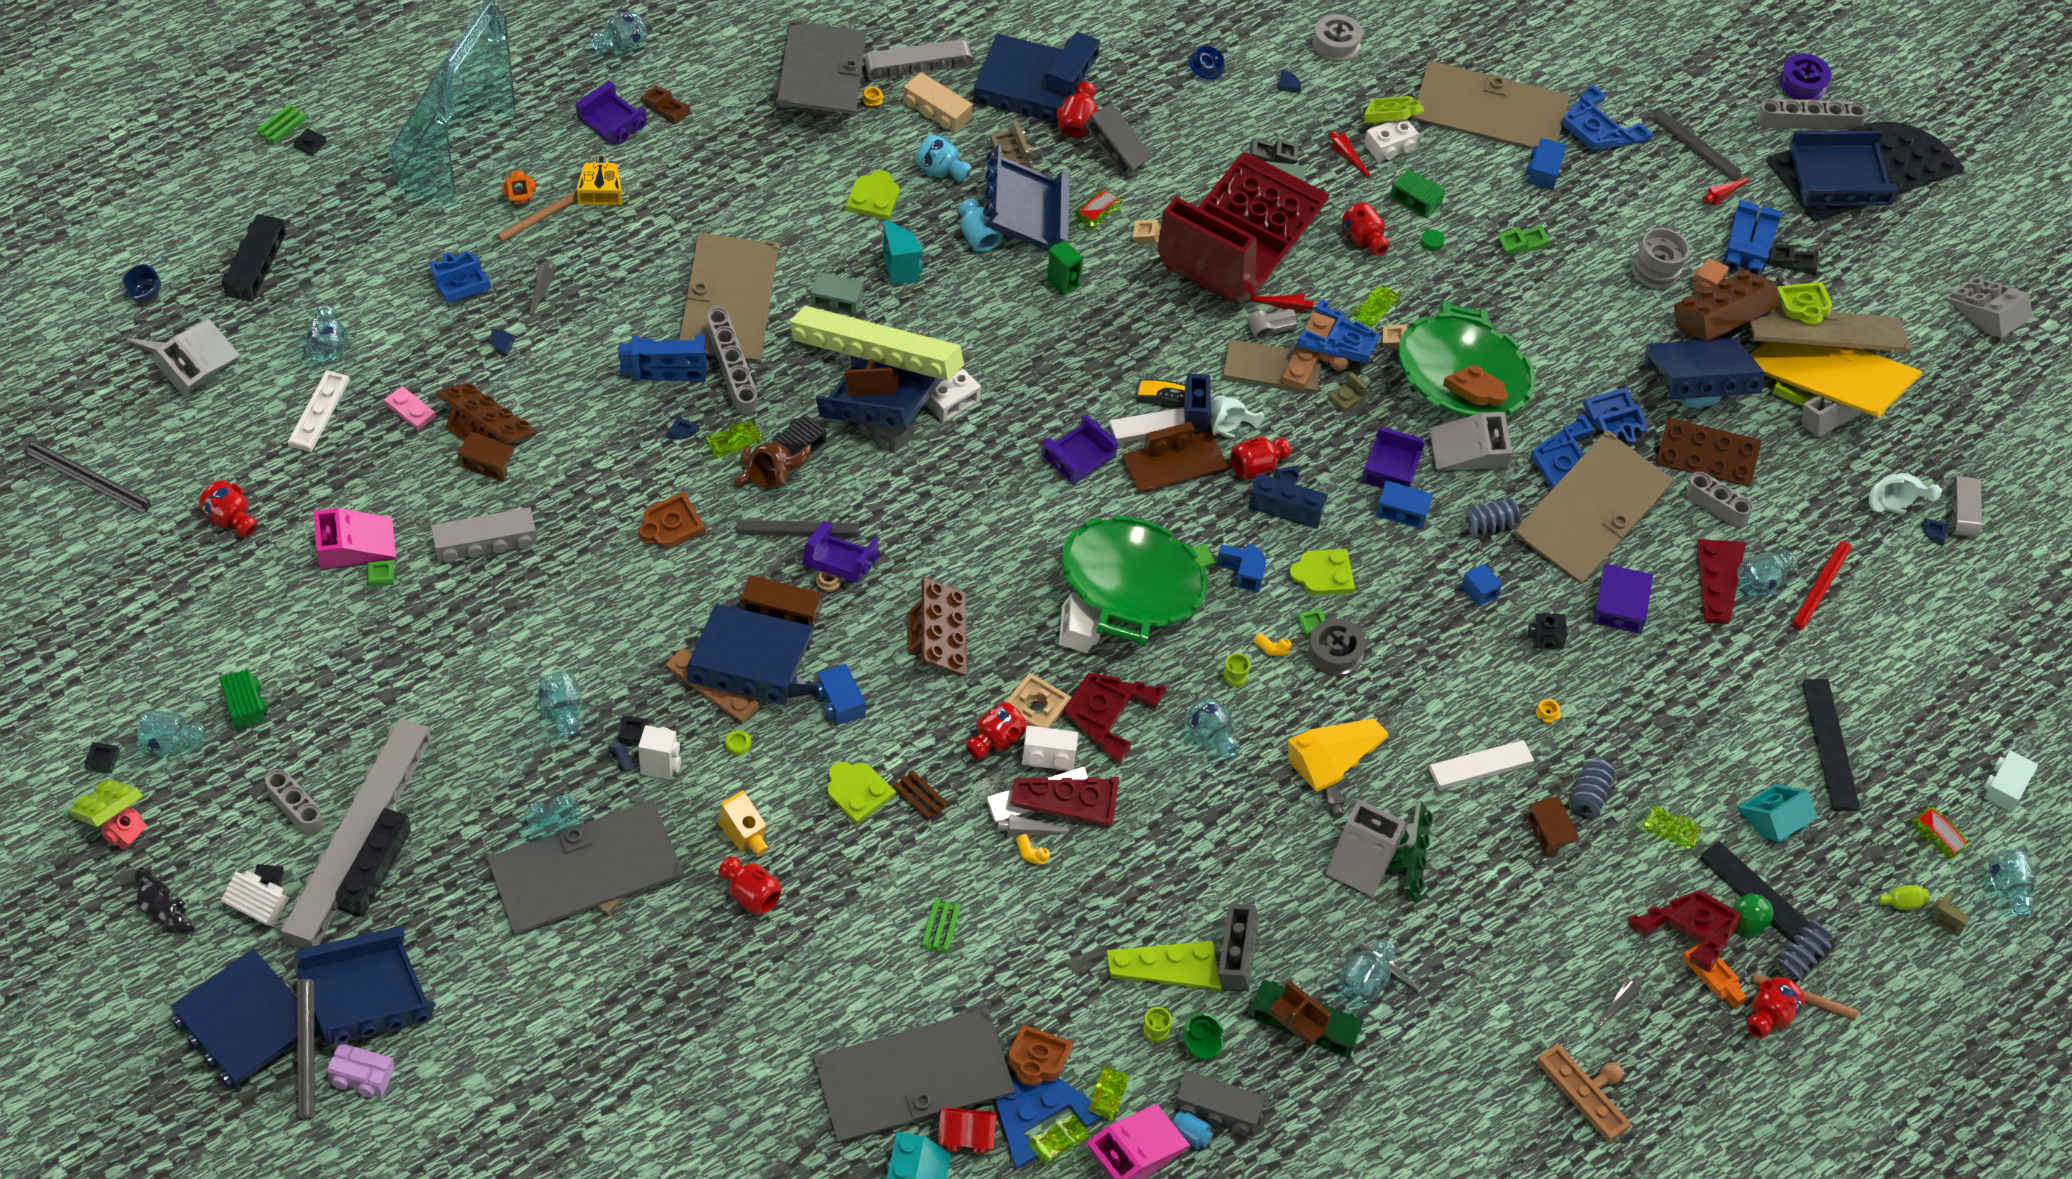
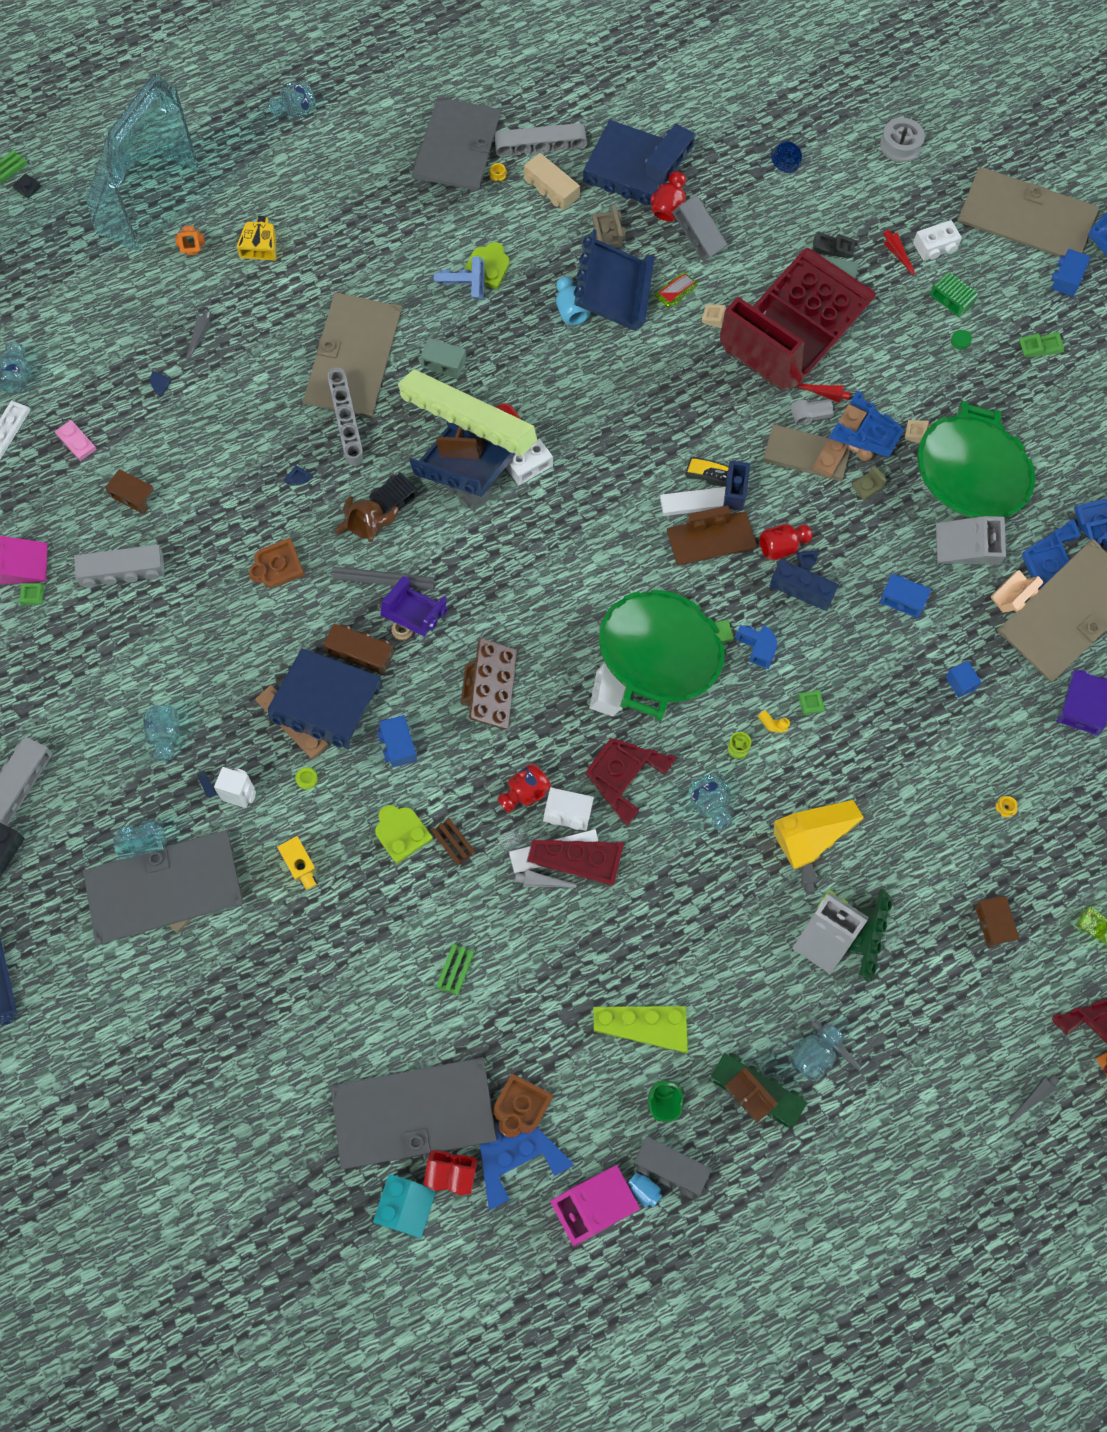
camera: 10 degrees right, 15 degrees up
blue plate [430,251,491,303] -> none
reddish brown bracket [436,383,537,444] -> none
medium nougat bar [497,192,578,242] -> none
dark purple panel [575,80,647,146] -> none
blue hips [618,334,707,382] -> none
black plate [618,716,648,745] -> none
reddish brown slope [640,86,691,124] -> none
clear neon green slope [705,420,763,459] -> none
red piece [718,856,782,915] -> none
dark blue tile [788,676,815,698] -> none
teal slope [882,220,923,285] -> none
medium azure piece [915,134,972,182] -> none
tan piece [1006,673,1072,728] -> none
yellow arm [1016,834,1050,865] -> none
clear neon green slope [1028,1114,1091,1165] -> none
dark purple panel [1041,414,1118,485] -> none
green brick [1047,241,1084,296] -> none
clear neon green slope [1088,1065,1129,1121] -> none
lime wheel [1143,1007,1172,1043] -> none
light aqua piece [1209,395,1265,438] -> none
dark grey brick [1218,904,1259,992] -> none
dark blue tile [1278,70,1301,93] -> none
lime plate [1290,549,1355,595] -> none
dark grey wheel [1308,618,1366,676] -> none
red piece [1342,202,1389,256] -> none
clear neon green slope [1353,284,1401,327] -> none
dark purple panel [1361,426,1425,488] -> none
lime plate [1364,96,1424,125] -> none
white tile [1429,740,1534,790] -> none
dark orange plate [1443,365,1508,406] -> none
sand blue piece [1465,498,1520,537] -> none
black brick [1528,612,1568,650] -> none
medium nougat plate [1536,1043,1631,1143] -> none
sand blue piece [1570,760,1615,818] -> none
none -> medium blue bracket [434,257,485,300]
none -> light nougat bracket [991,570,1044,613]

